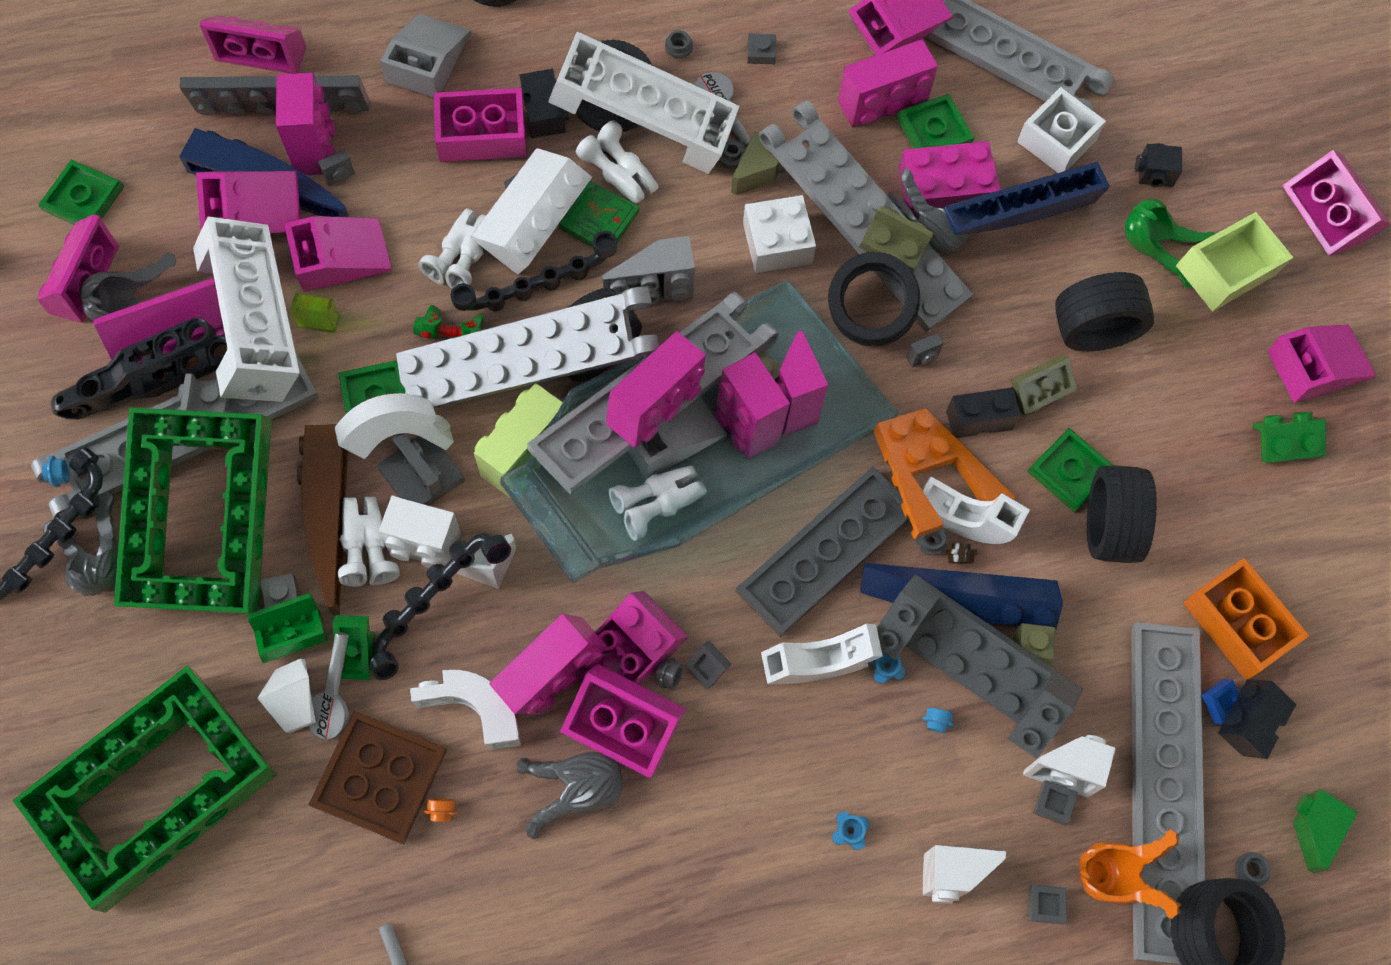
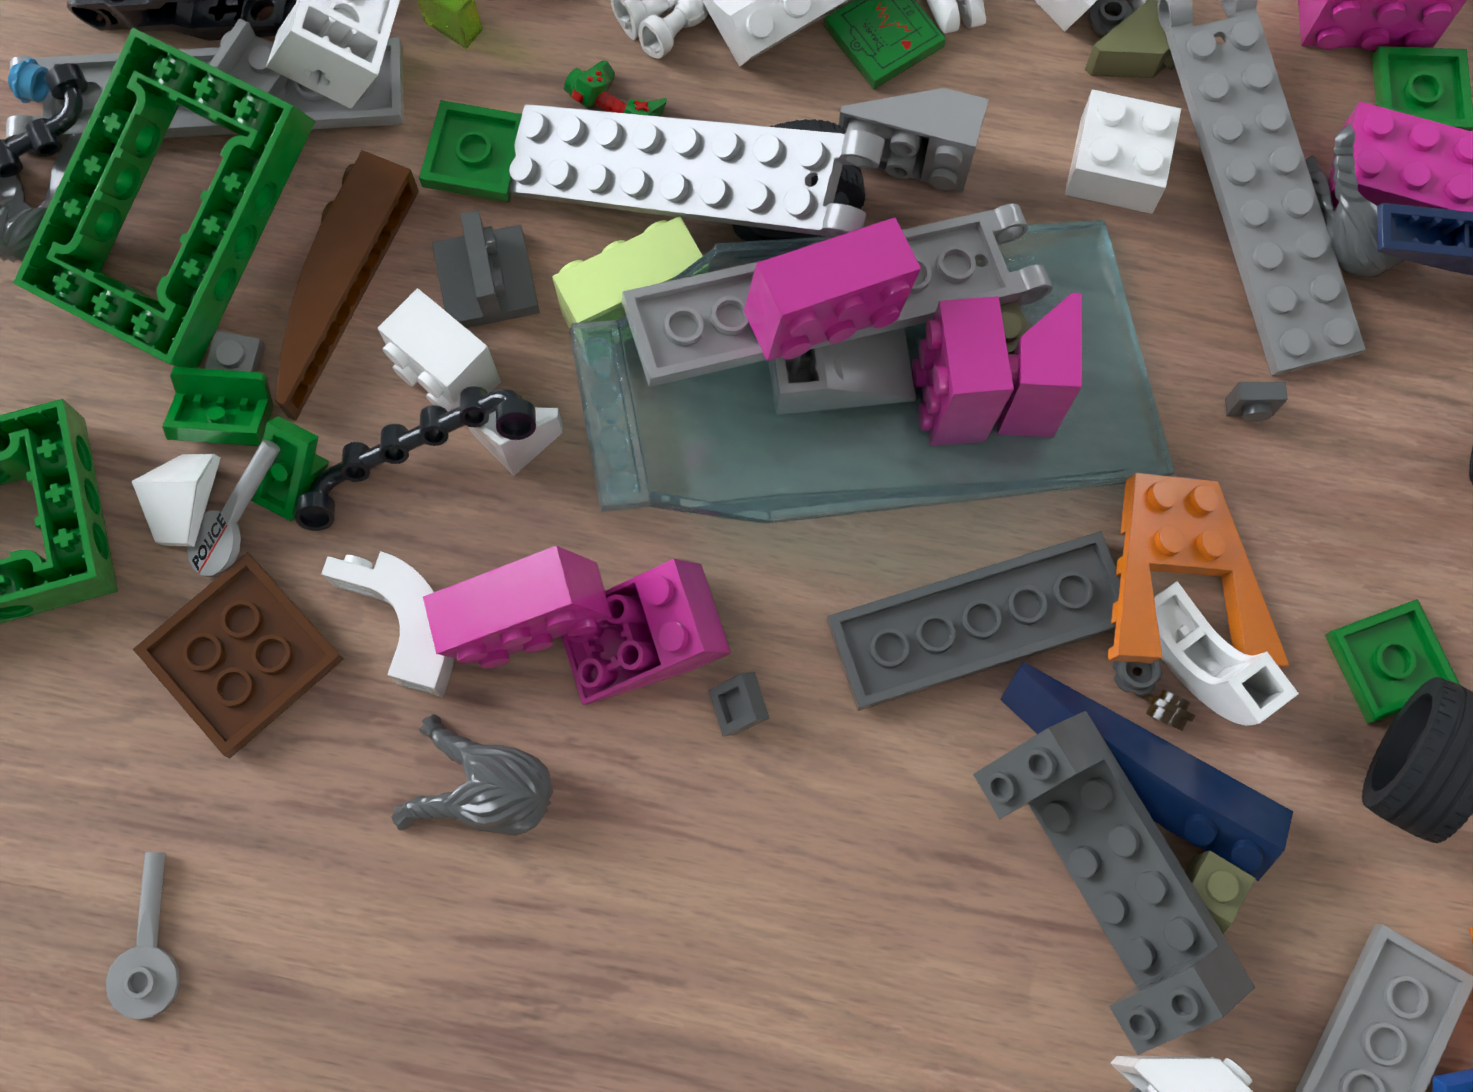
camera: 30 degrees right, 5 degrees up
white arch [335,393,454,459] -> none
white piece [338,497,400,587] -> none
orange plate [424,798,458,822] -> none
black bar [450,231,617,312] -> none
dark pink brick [560,664,686,778] -> none
white piece [609,465,708,541] -> none
dark grey plate [656,657,684,690] -> none
white arch [761,624,883,684] -> none
black tyre [828,252,920,346] -> none
dark azure plate [832,812,870,850] -> none
olive bracket [859,206,934,272] -> none
dark azure plate [869,651,905,684] -> none
dark azure plate [922,708,955,733] -> none
black brick [946,387,1021,438] -> none
olive bracket [1011,354,1077,415] -> none

